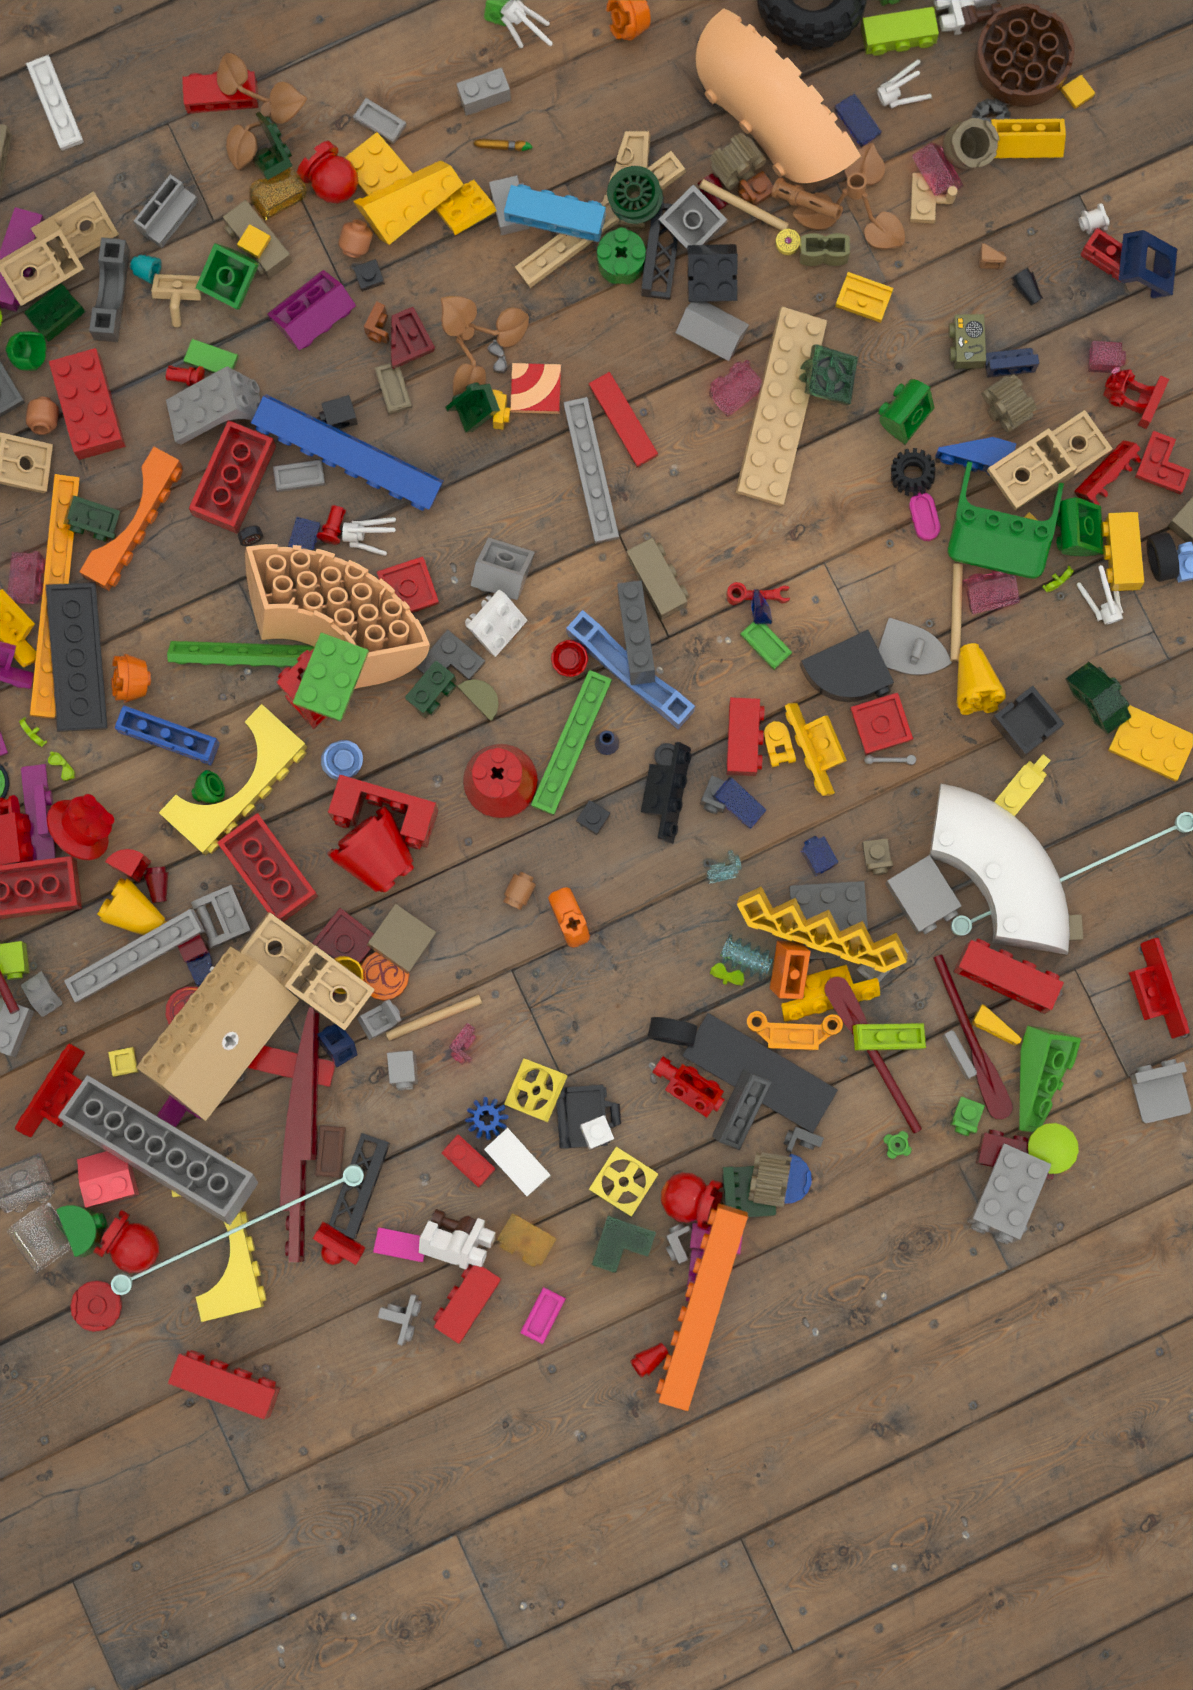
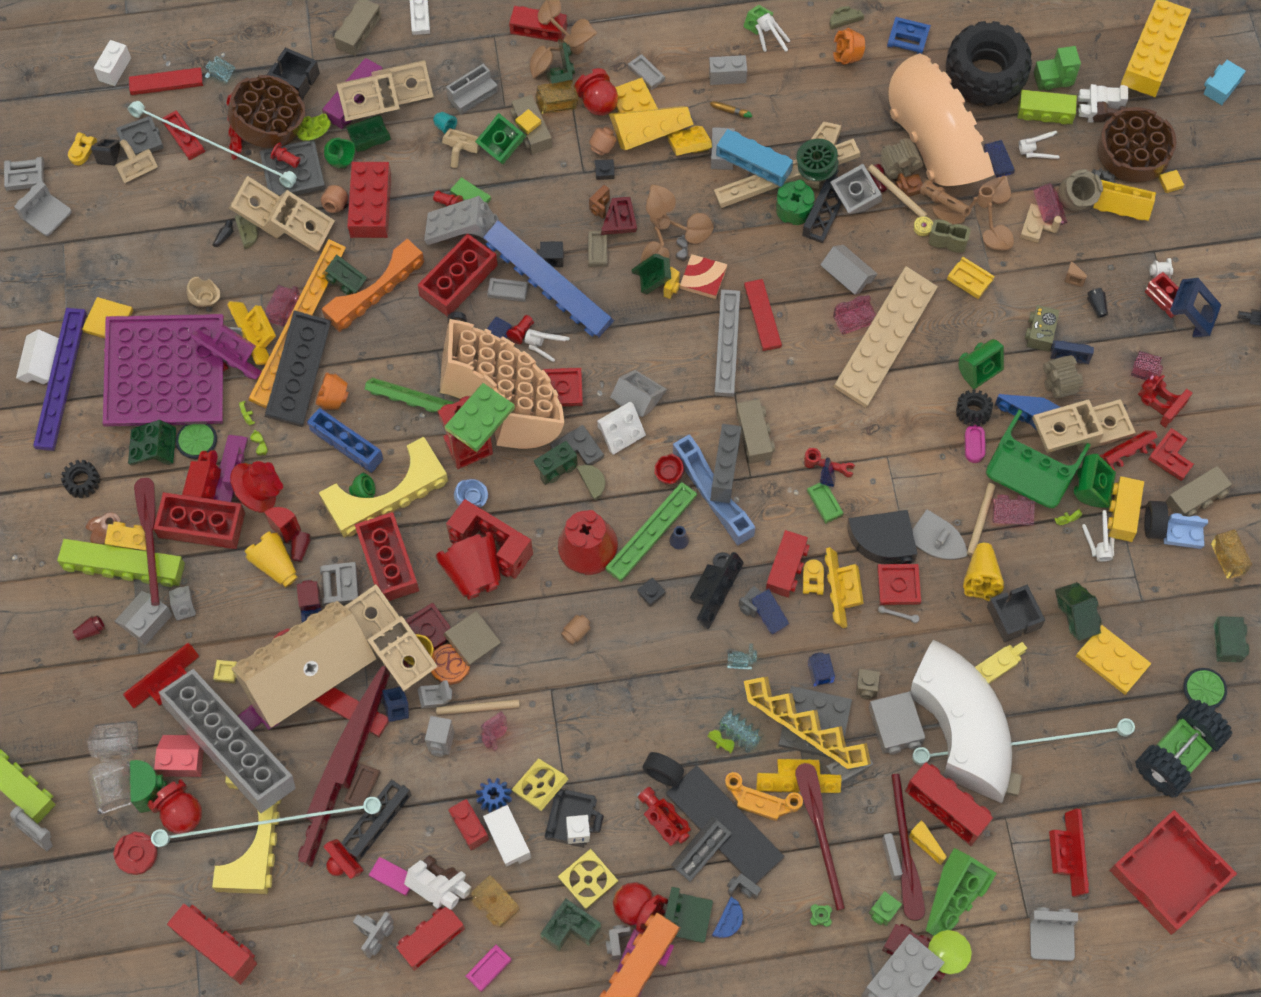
camera: 15 degrees right, 15 degrees down
light grey plate [64,909,204,1003] -> none
dark grey arch [89,238,130,342] -> none
magenta slope [267,270,356,351] -> none
orange piece [548,887,590,948] -> none
black piece [687,244,738,302] -> none
dark tan brick [749,1152,792,1207] -> none
orange brick [770,941,811,999] -> none
clear green piece [799,344,858,406] -> none
lime tile [853,1023,926,1051] -> none

